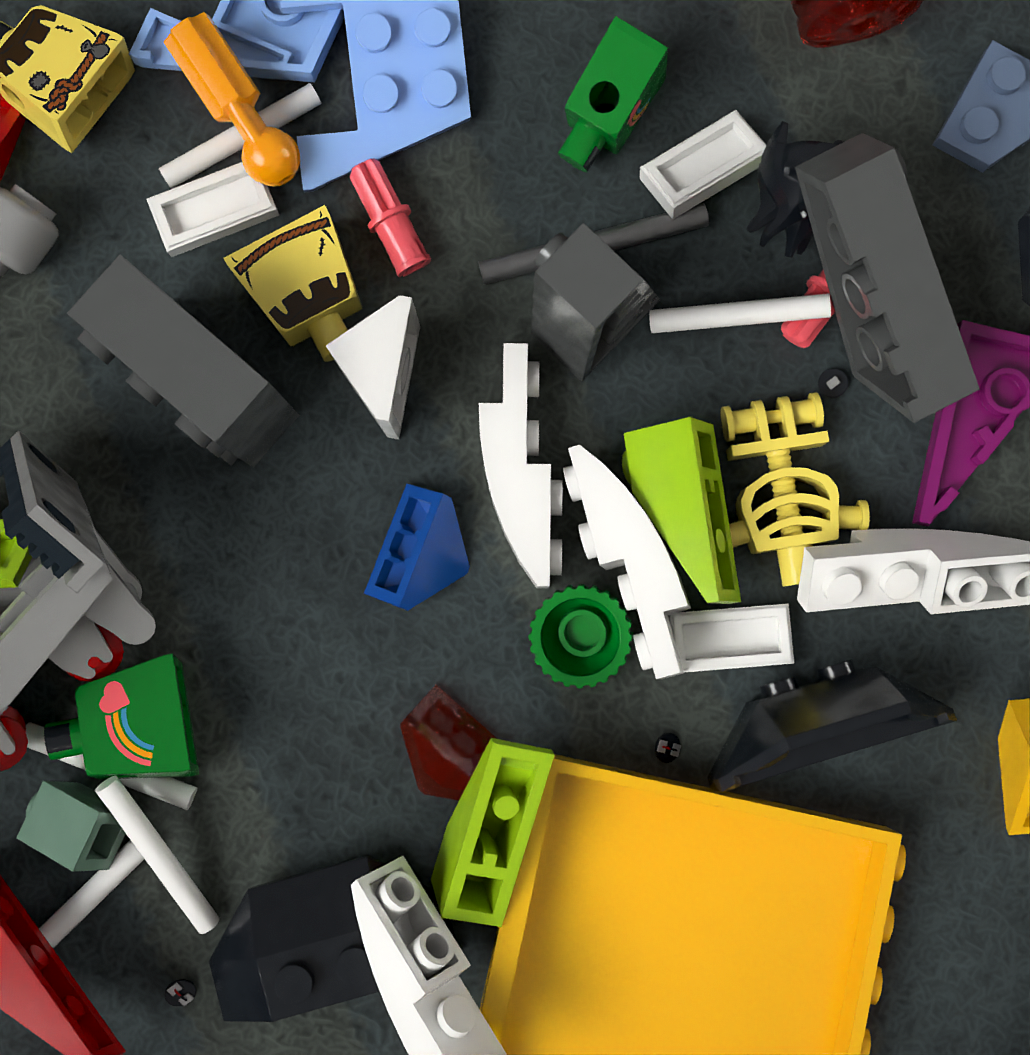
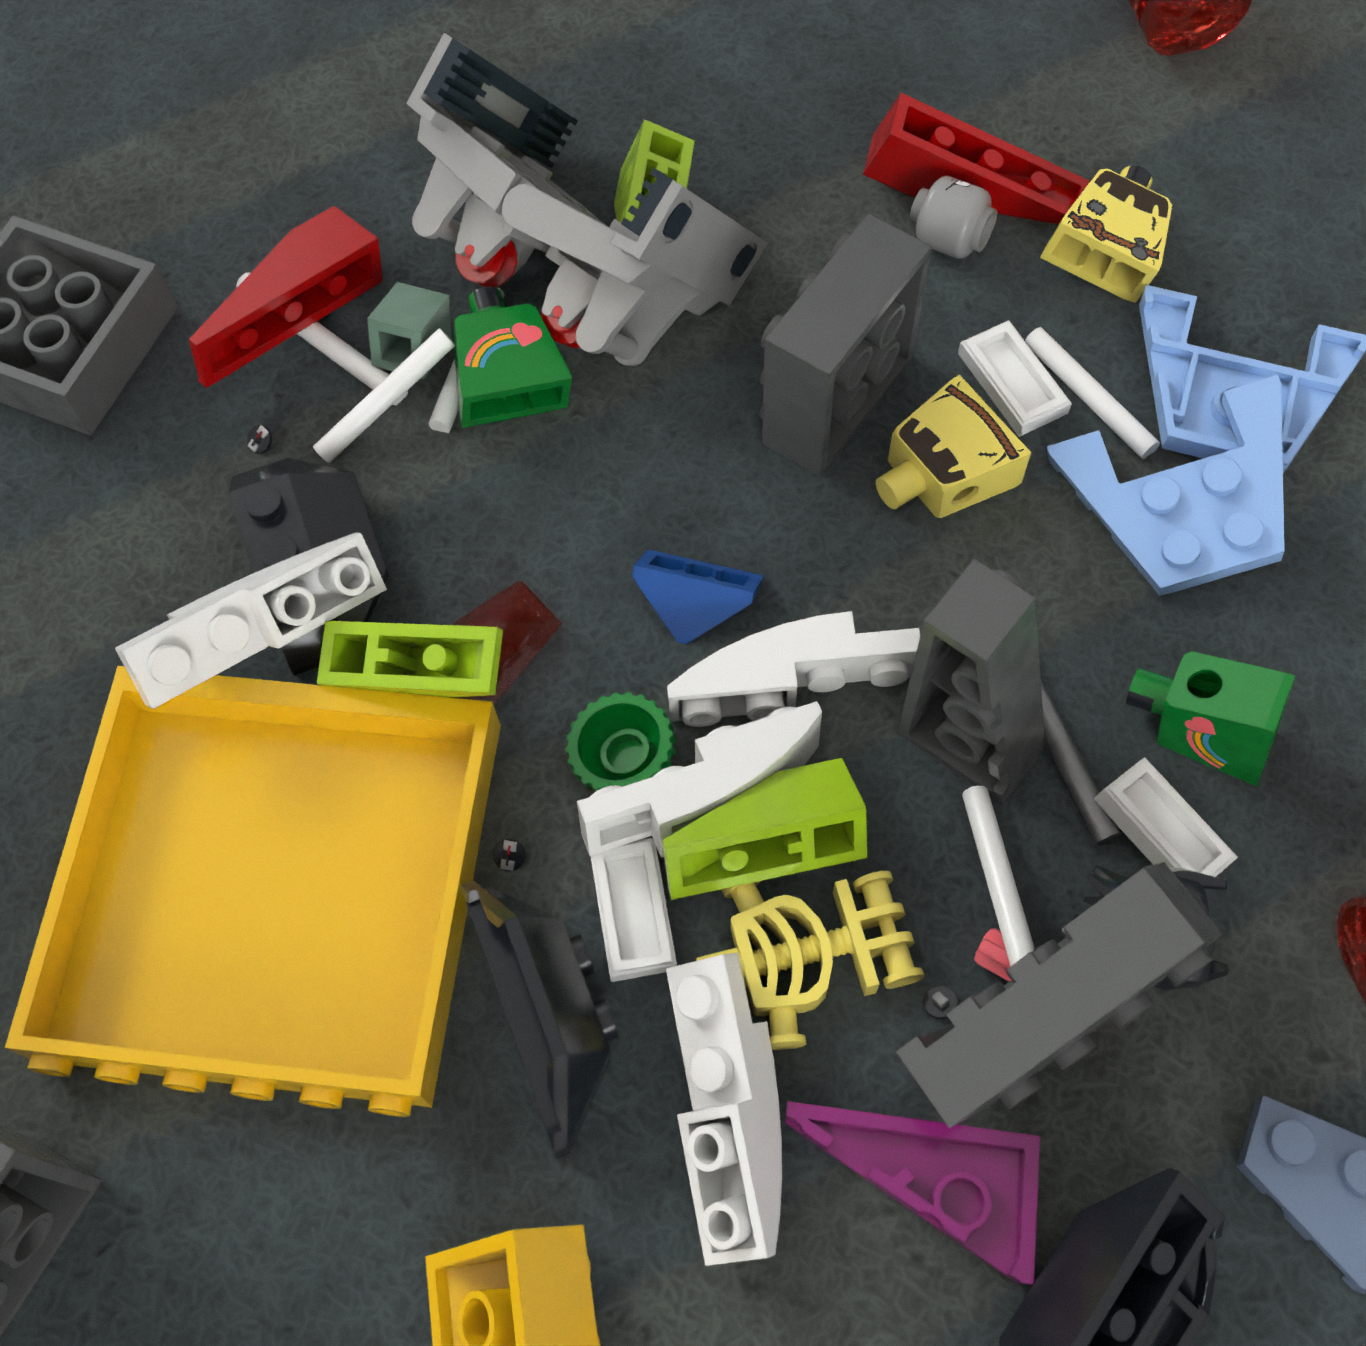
camera: 90 degrees right, 20 degrees down
light orange piece [163,12,300,187] -> none
white slope [326,295,420,439] -> none
coral axle [350,159,431,277] -> none

